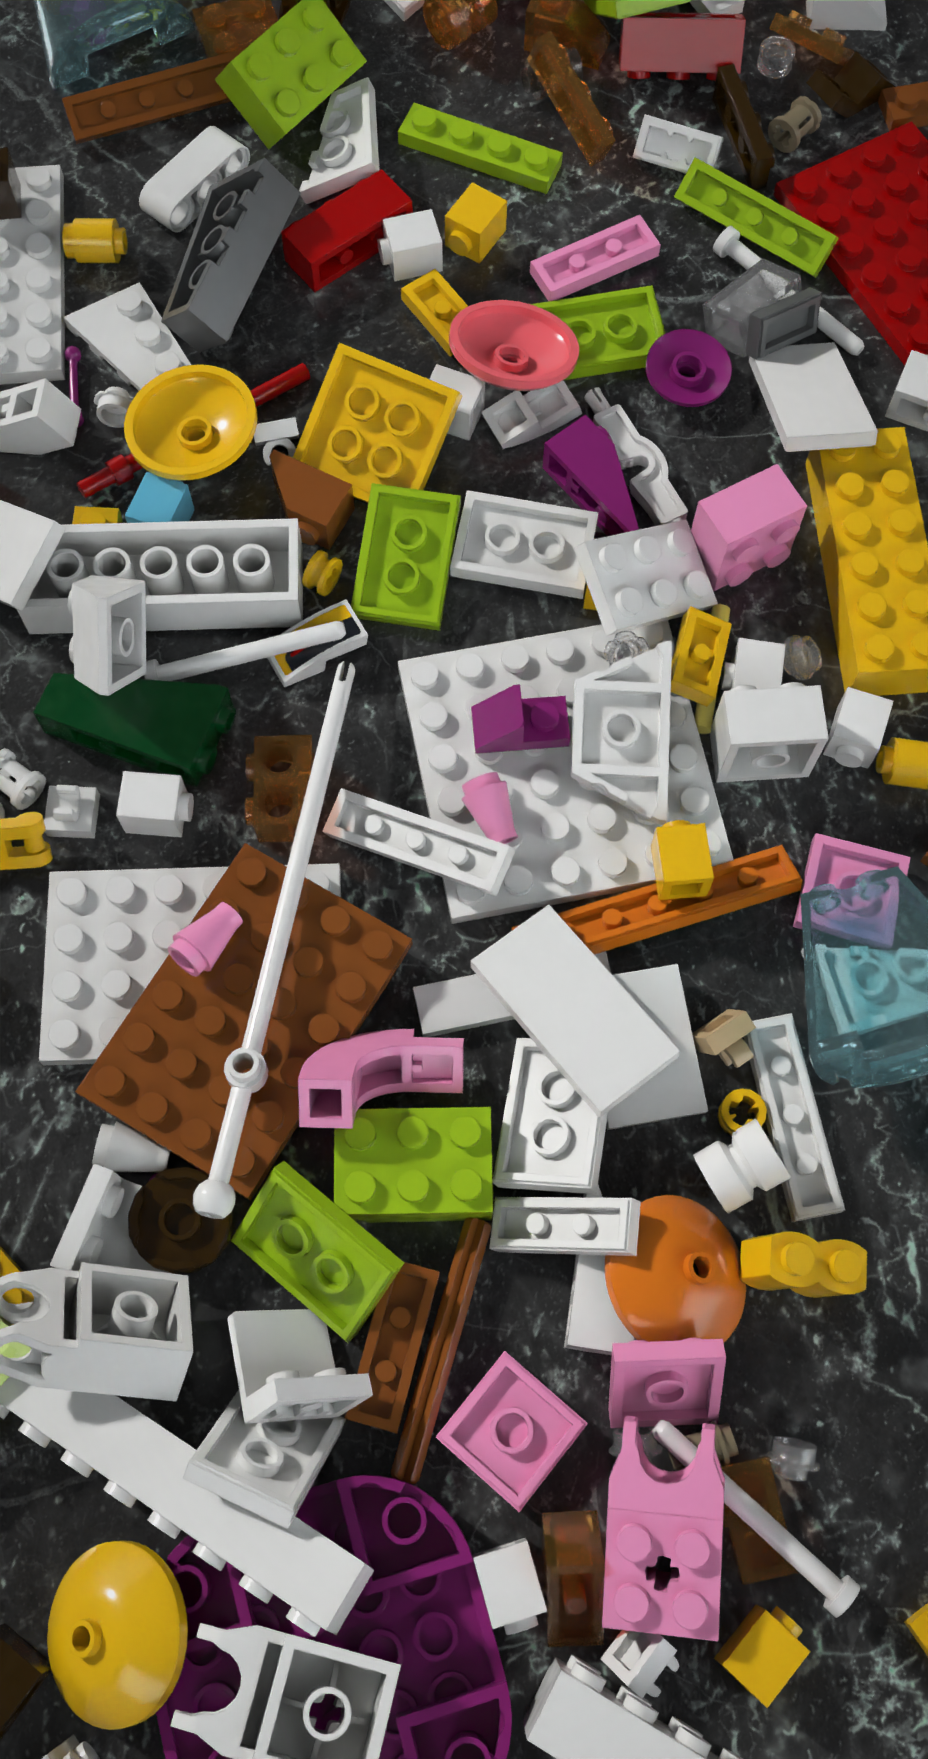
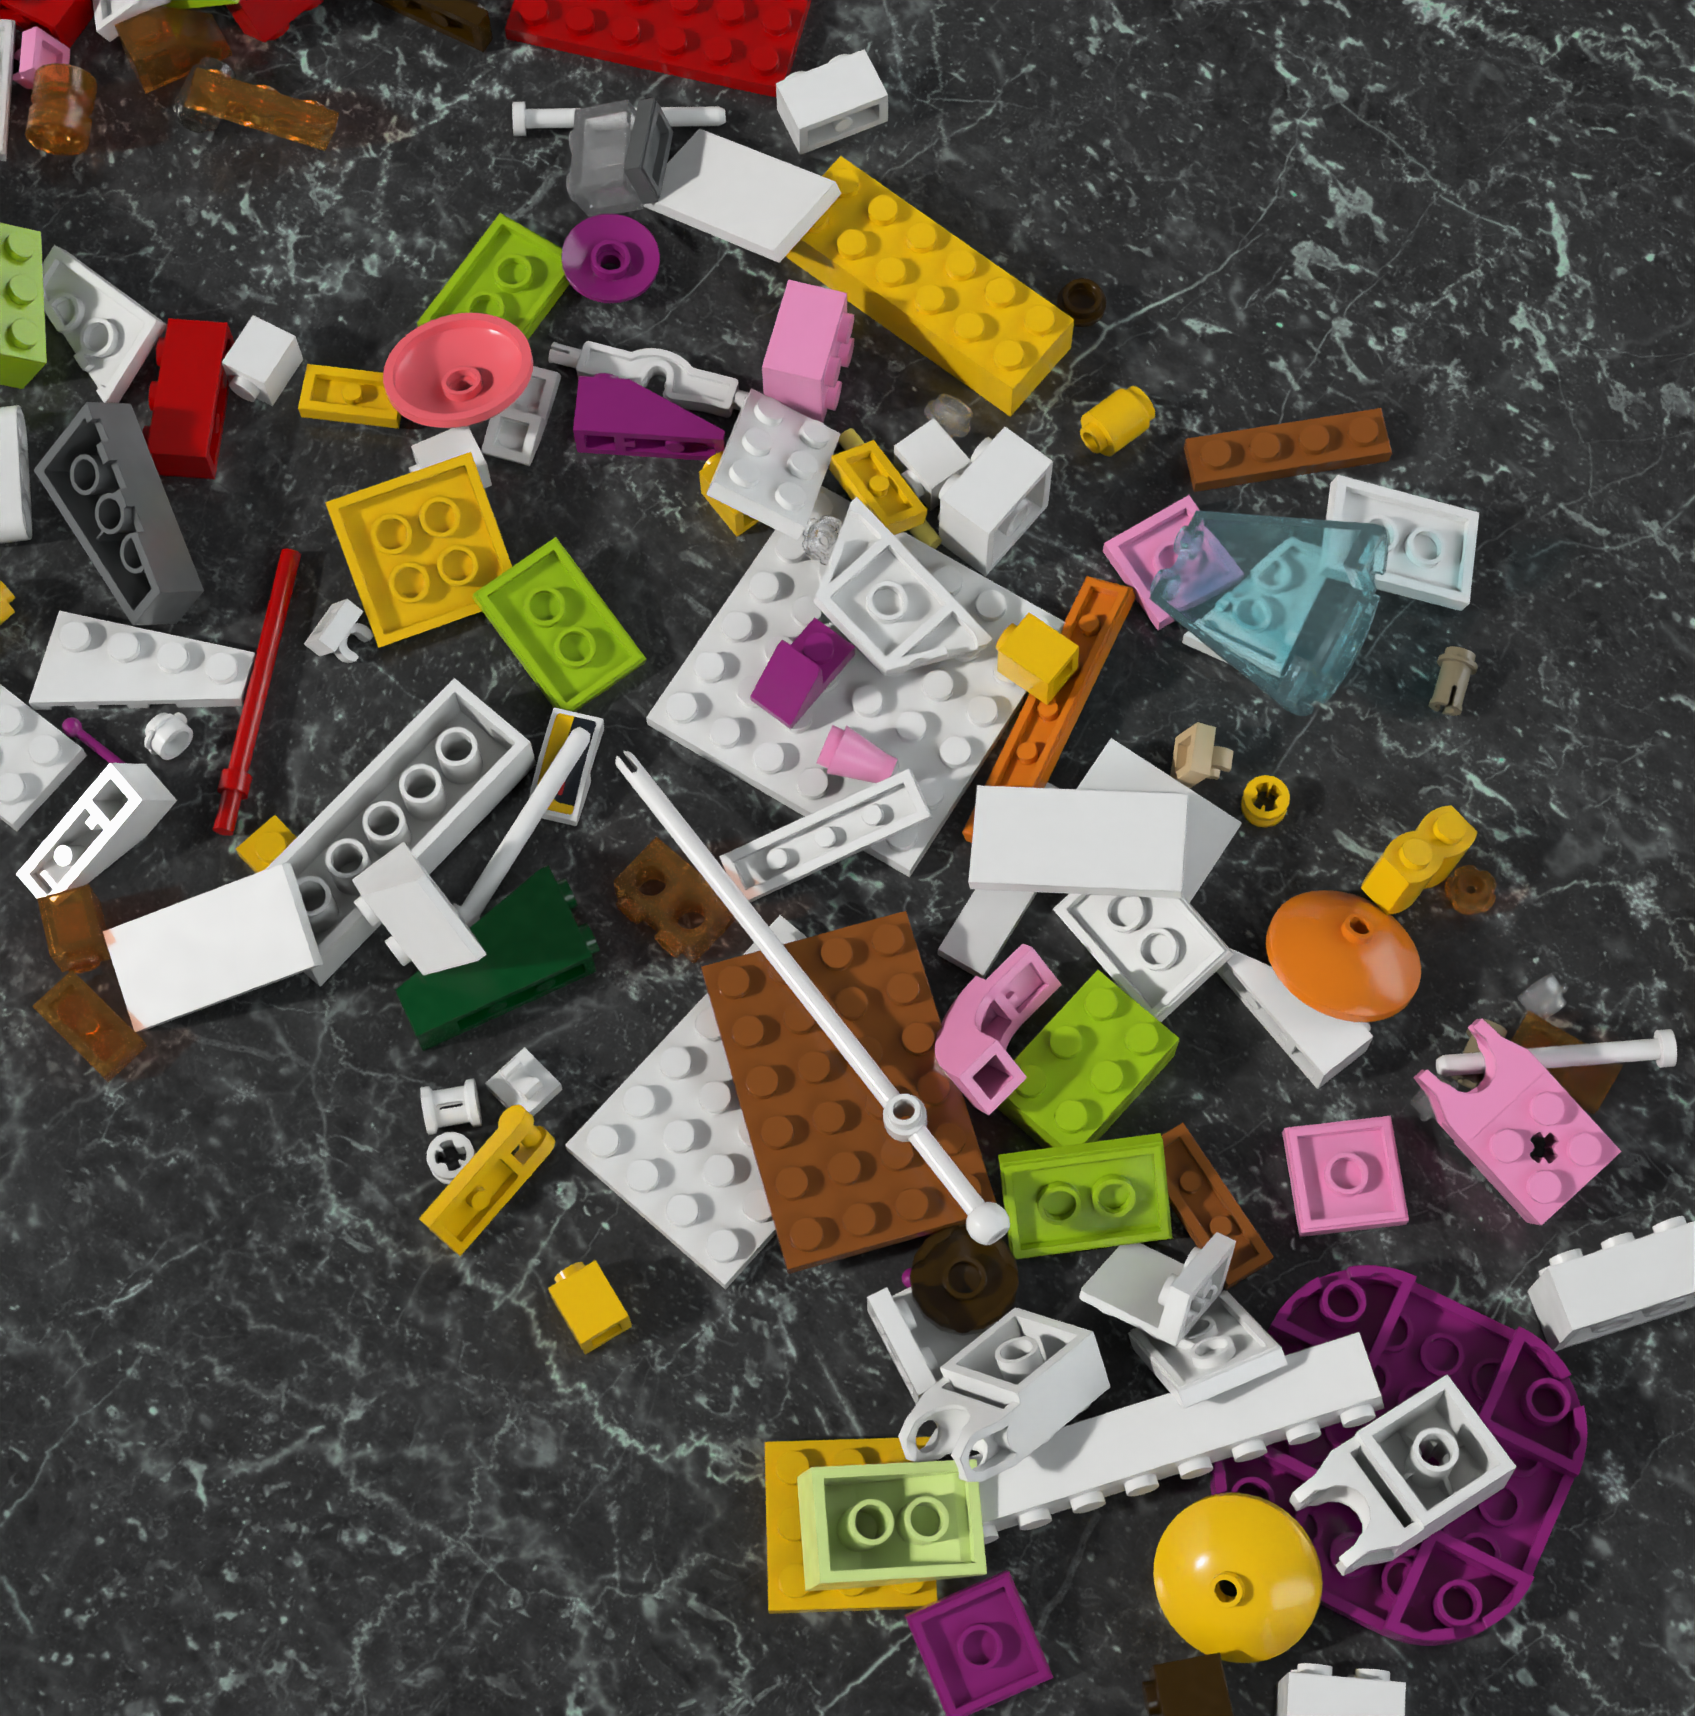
camera: 45 degrees left, 0 degrees up
white cone [92,1121,171,1173] -> none
white brick [116,771,194,837] -> none
yellow dish [124,365,258,480] -> none
medium azure brick [125,472,195,523] -> none
bright pink cone [168,902,243,977] -> none
dark orange slope [269,449,355,550] -> none
yellow bush [302,550,343,597] -> none
dark orange axle [391,1218,491,1484] -> none
lime plate [398,103,563,194] -> none
yellow brick [445,182,507,264] -> none
white plate [450,490,598,599] -> none
white brick [473,1538,547,1635] -> none
white tile [489,1197,641,1256] -> none
bright pink plate [530,215,661,301] -> none
clear orange slope [542,1510,605,1647] -> none
white tile [601,1630,679,1699] -> none
bright pink plate [608,1338,726,1428] -> none
white plate [632,114,724,173] -> none
lime plate [674,157,839,278] -> none
white wheel [693,1119,791,1214] -> none
yellow brick [714,1604,810,1708] -> none
white tile [744,1013,845,1222] -> none
white brick [823,687,893,769] -> none
none -> clear orange plate [1445,865,1497,915]

